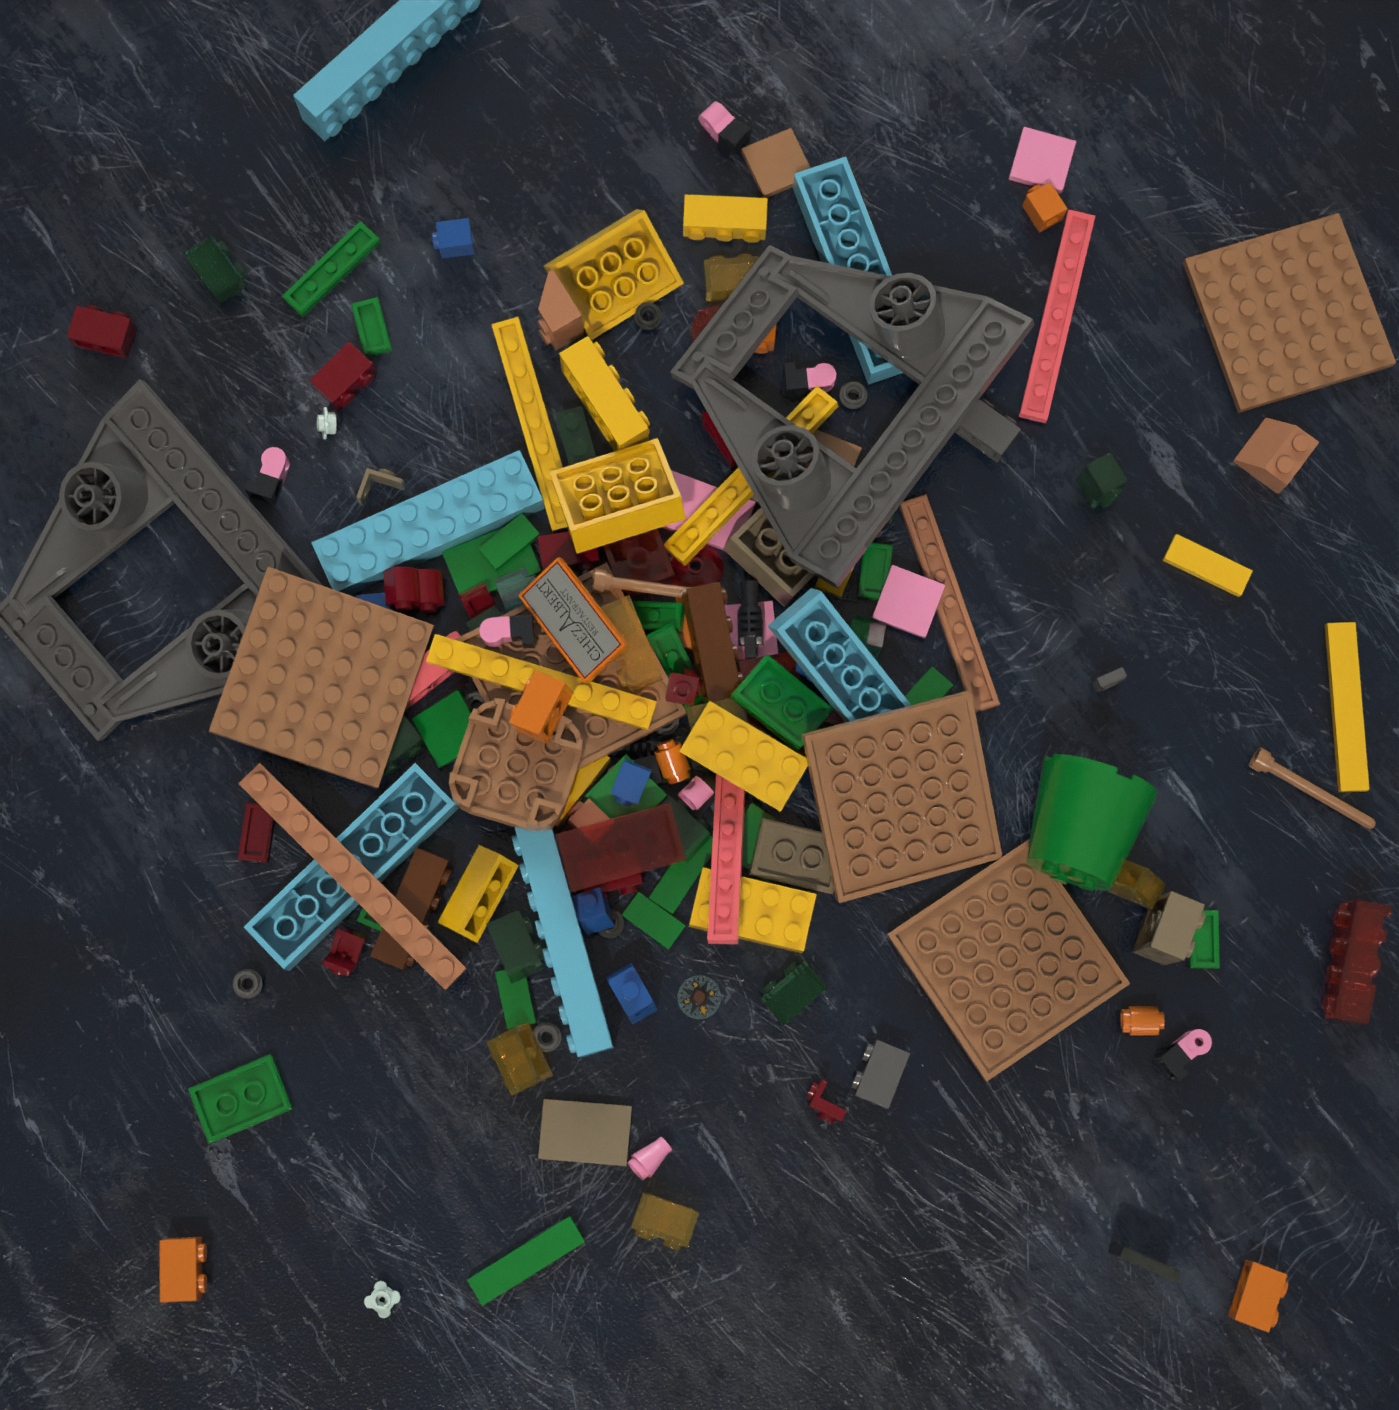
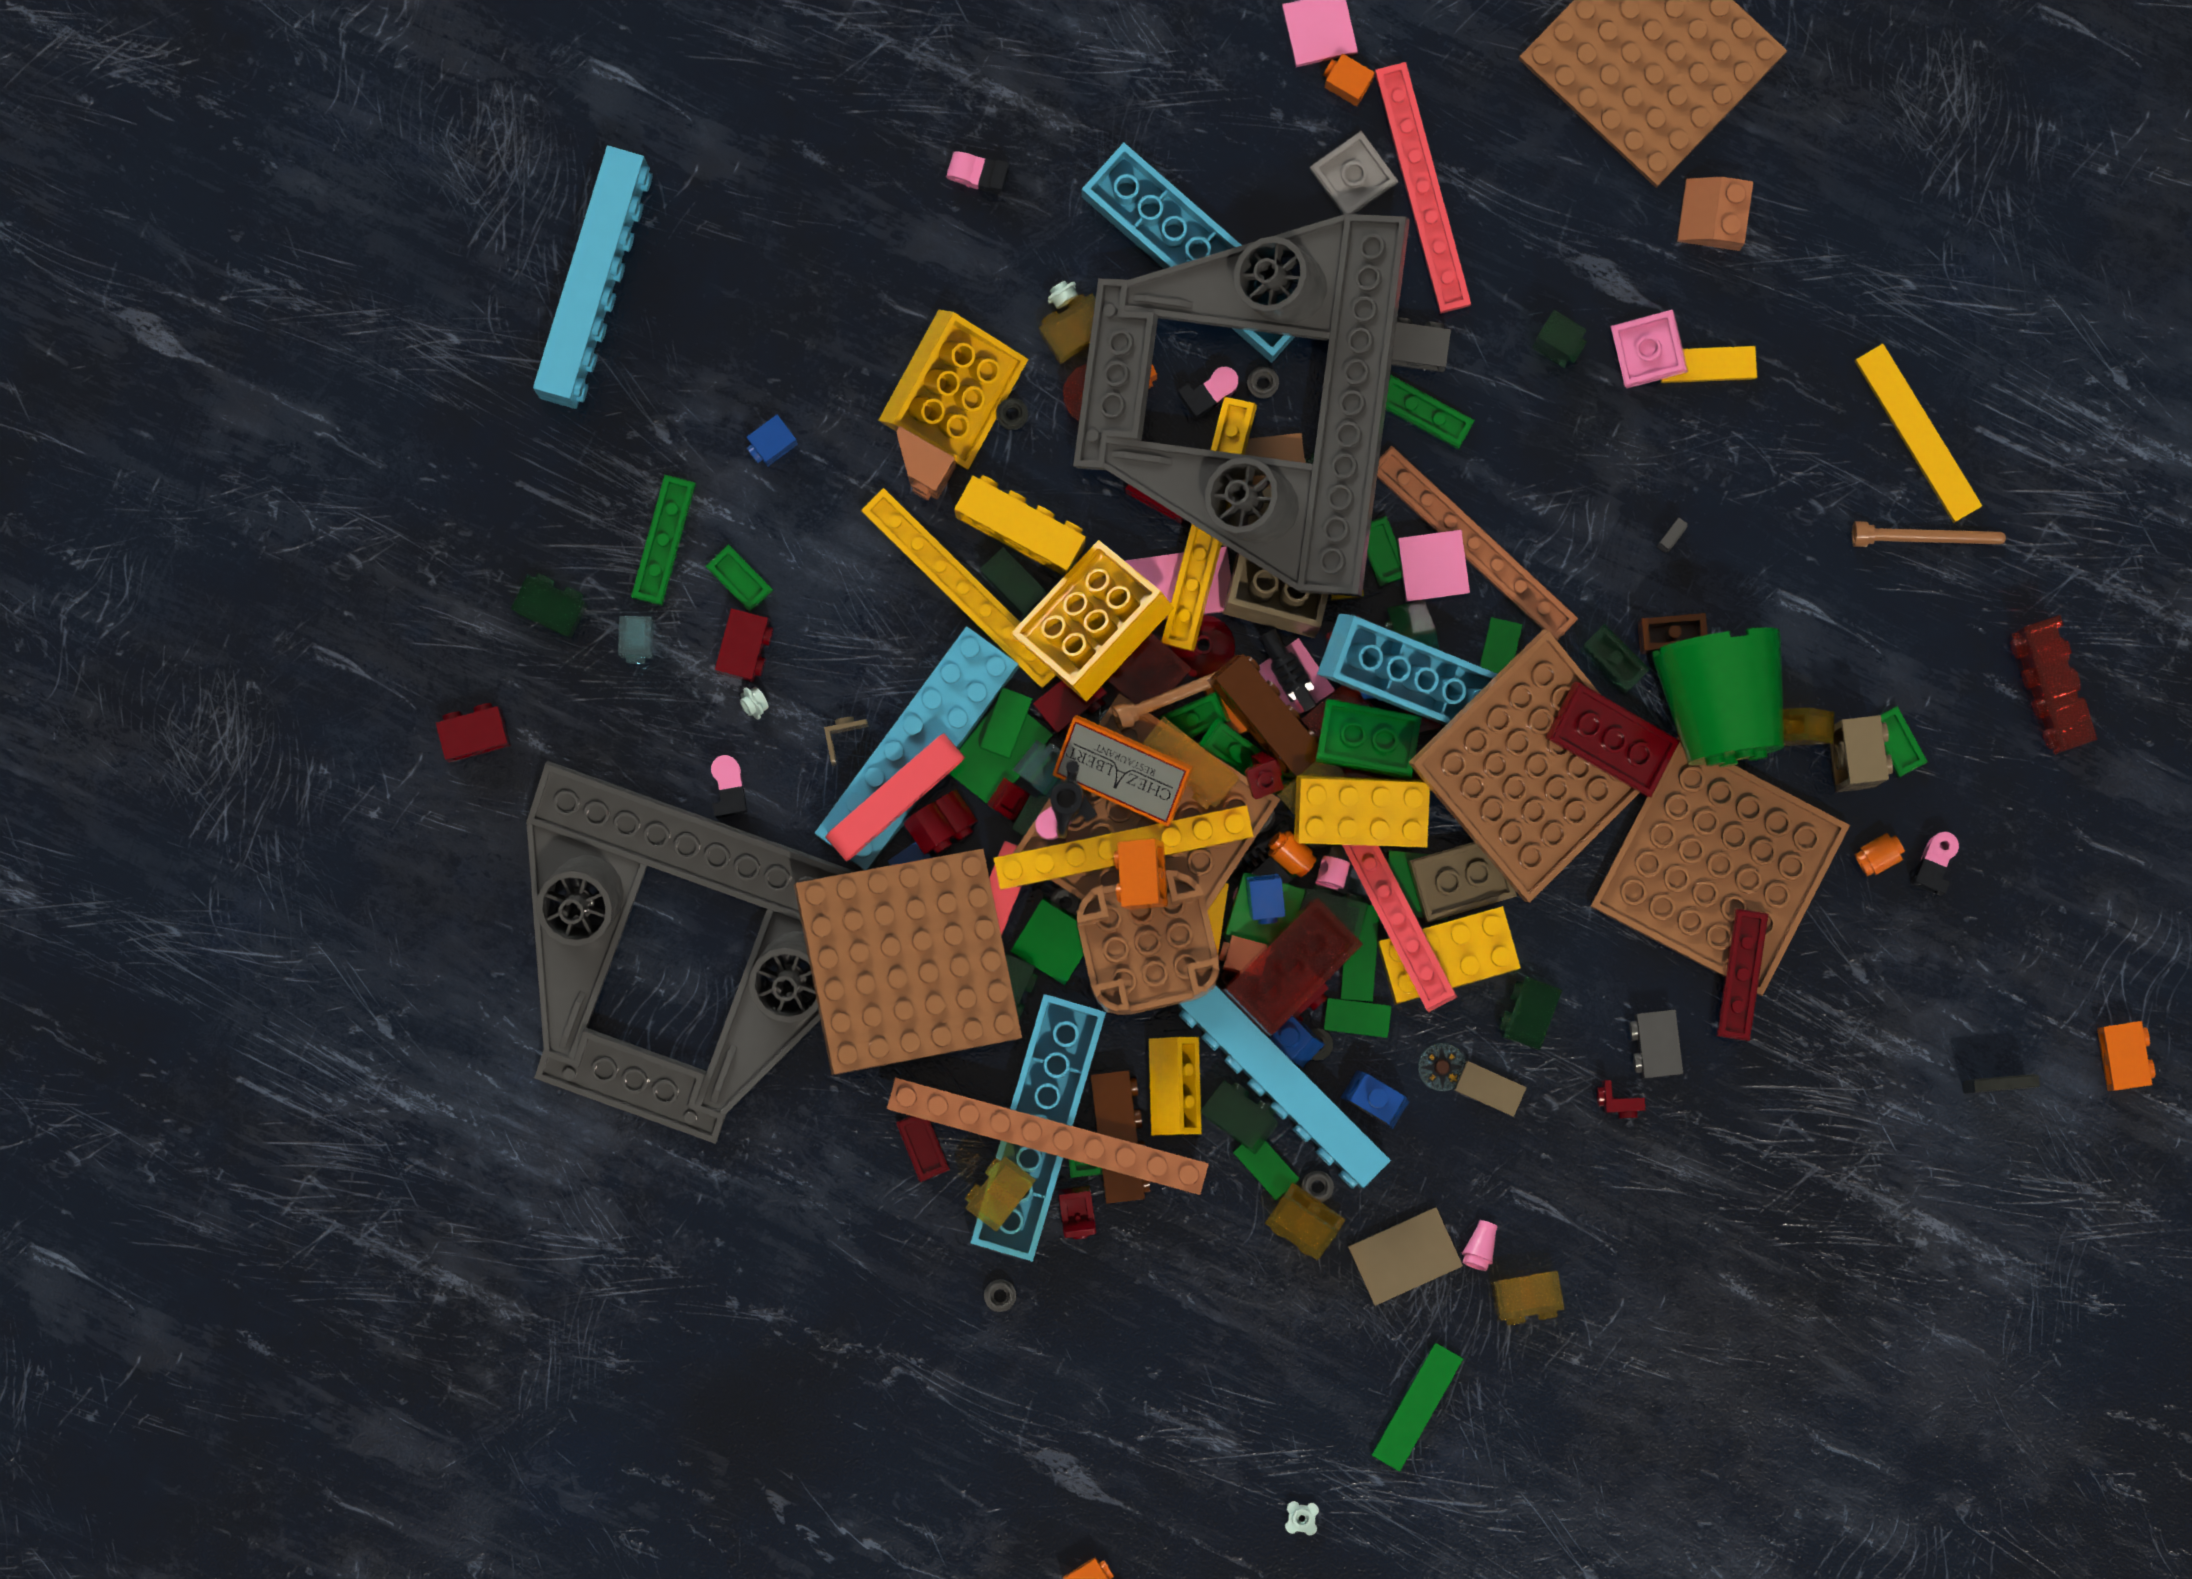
camera: 25 degrees left, 5 degrees up
green tile [188,1054,293,1144] -> none
yellow brick [683,195,767,243] -> none
medium nougat tile [741,128,810,198] -> none
none -> clear light blue brick [618,616,654,664]
none -> coral beam [825,733,965,862]
none -> clear yellow brick [965,1156,1036,1232]
none -> light aqua plate [1048,281,1078,309]
none -> black piece [1050,760,1083,838]
none -> light grey tile [1310,131,1398,215]
none -> green tile [1386,375,1475,450]
none -> dark tan tile [1454,1061,1527,1117]
none -> dark red tile [1545,681,1680,798]
none -> clear green brick [1581,624,1650,693]
none -> bright pink tile [1611,310,1688,389]
none -> reddish brown brick [1638,613,1708,655]
none -> dark red tile [1716,909,1769,1041]

